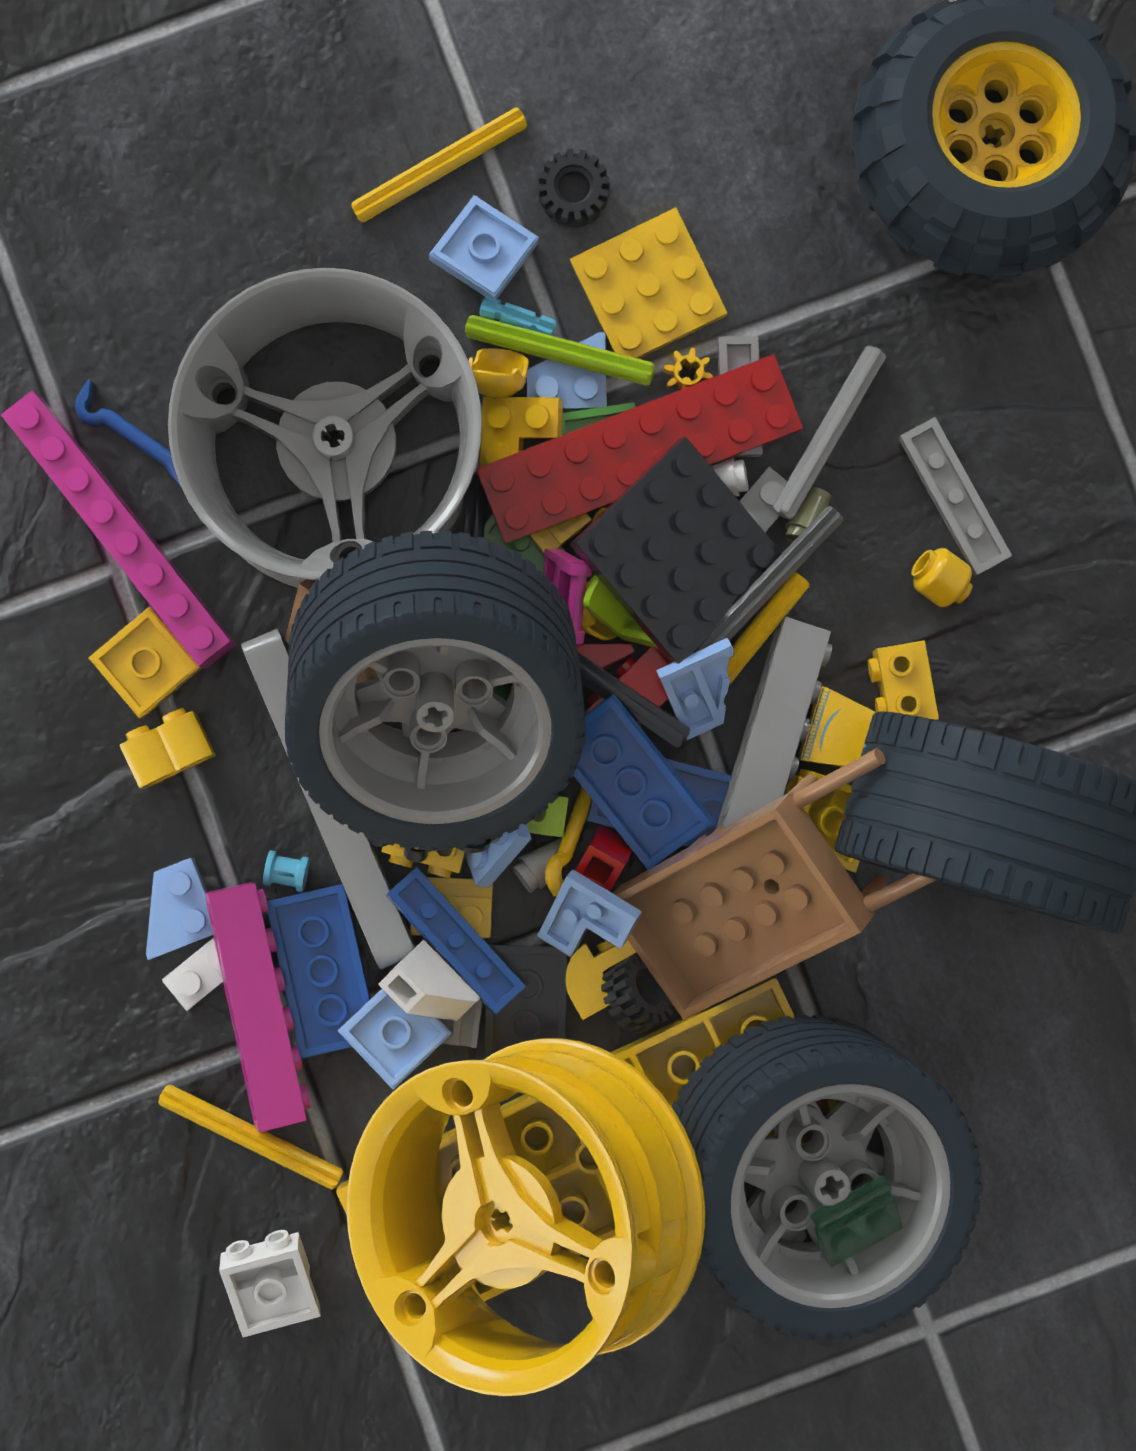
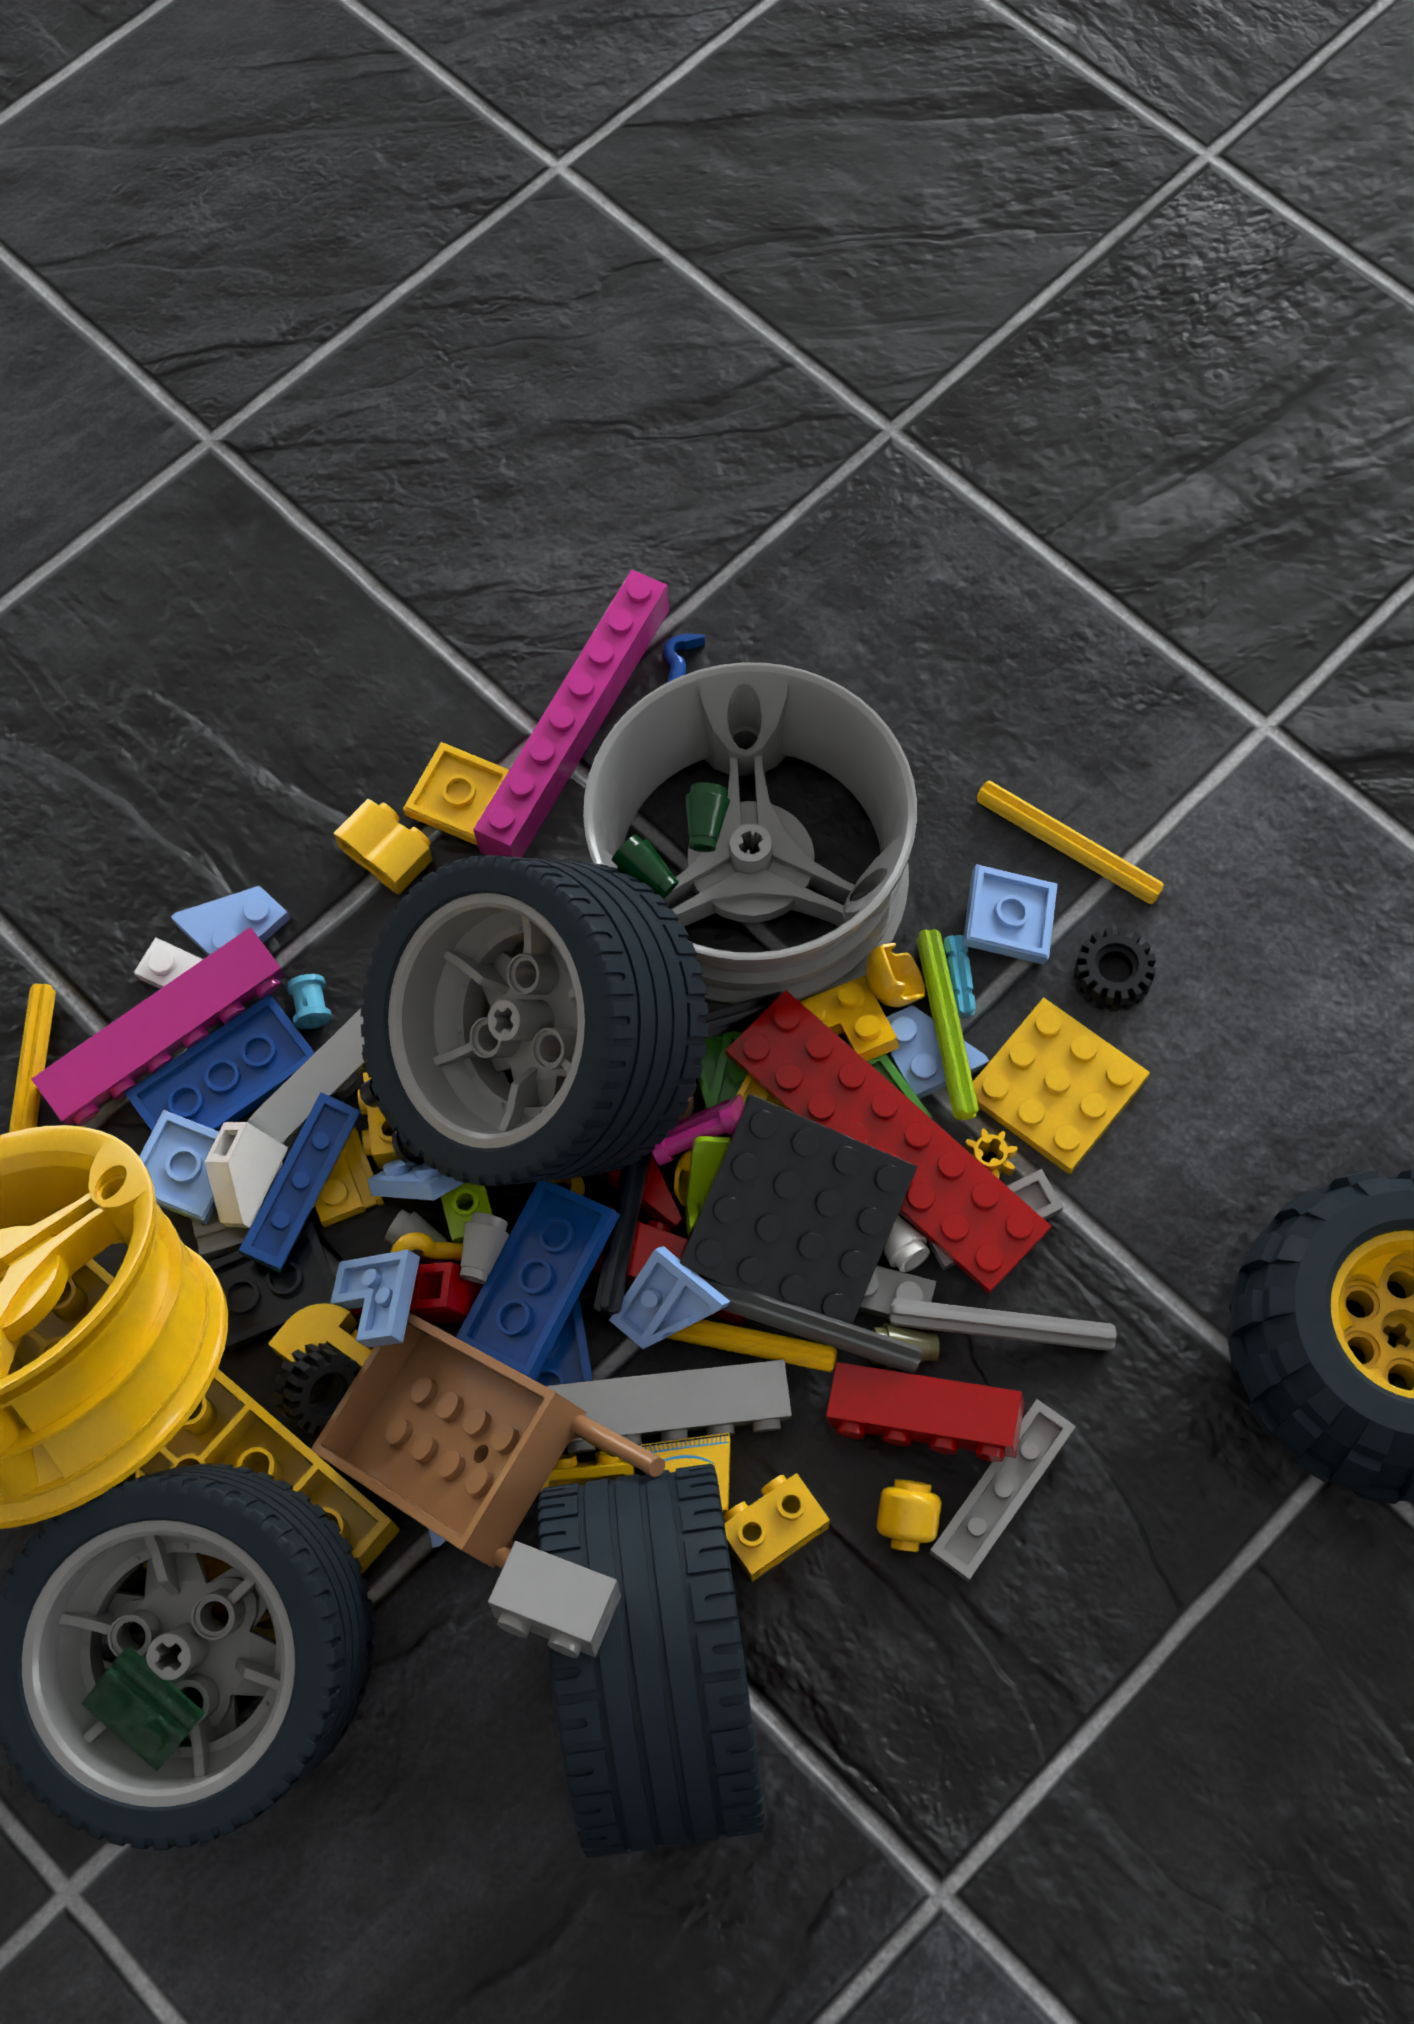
camera: 65 degrees right, 20 degrees down
none -> light grey cone [459,1212,509,1284]
none -> light grey brick [488,1541,621,1658]
none -> dark green cone [611,834,679,899]
none -> dark green cone [686,782,730,852]
none -> red brick [826,1362,1025,1462]

